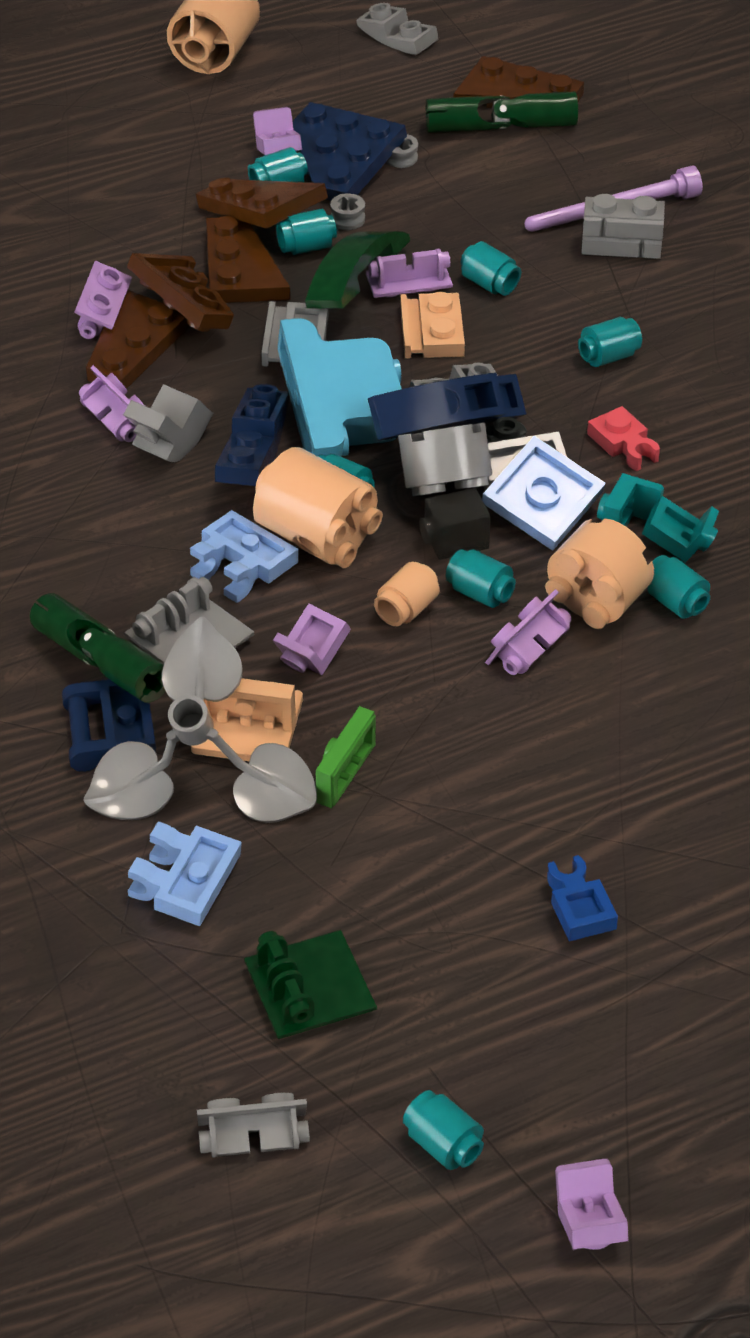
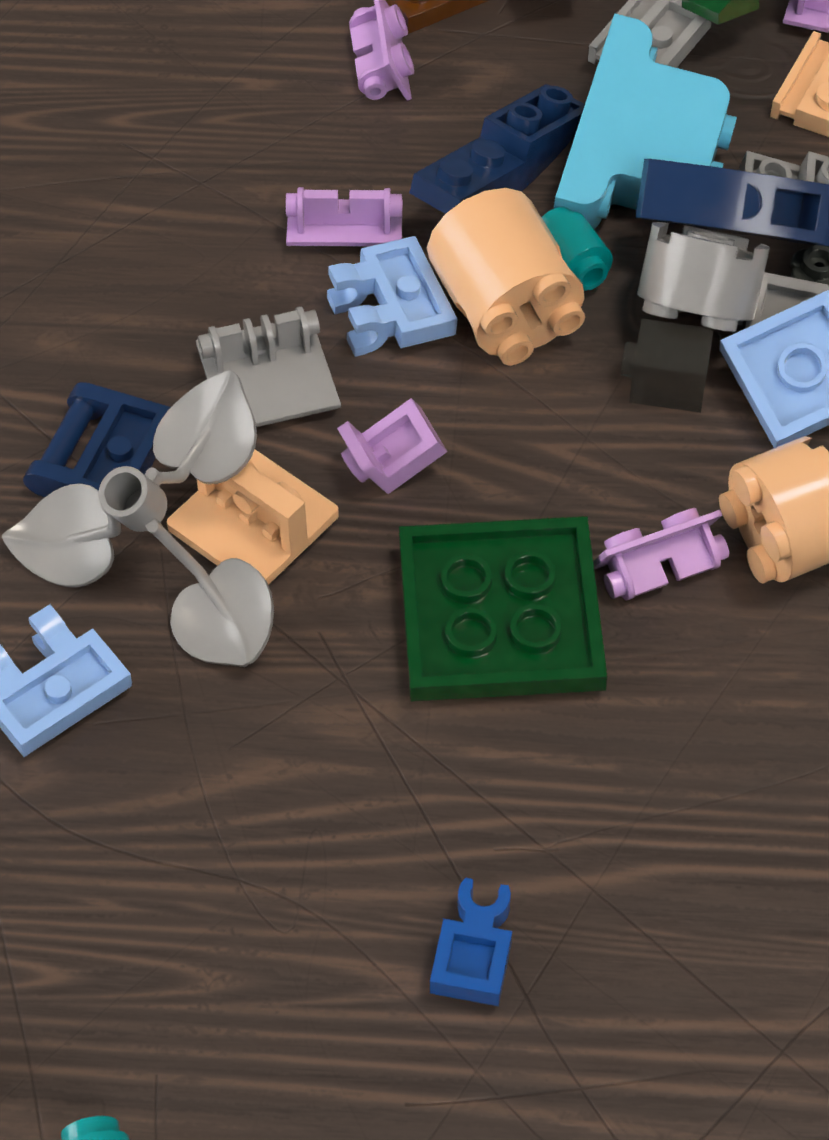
camera: 30 degrees right, 10 degrees up
dark green piece [30,593,166,703] -> none
light grey brick [123,384,214,462] -> none
dark green hinge [244,930,377,1039] -> none
bright green plate [316,706,376,808] -> none
light nougat brick [374,562,440,627] -> none
teal brick [445,549,516,608] -> none
none -> lavender hinge [286,187,403,246]
none -> dark green plate [399,516,608,702]

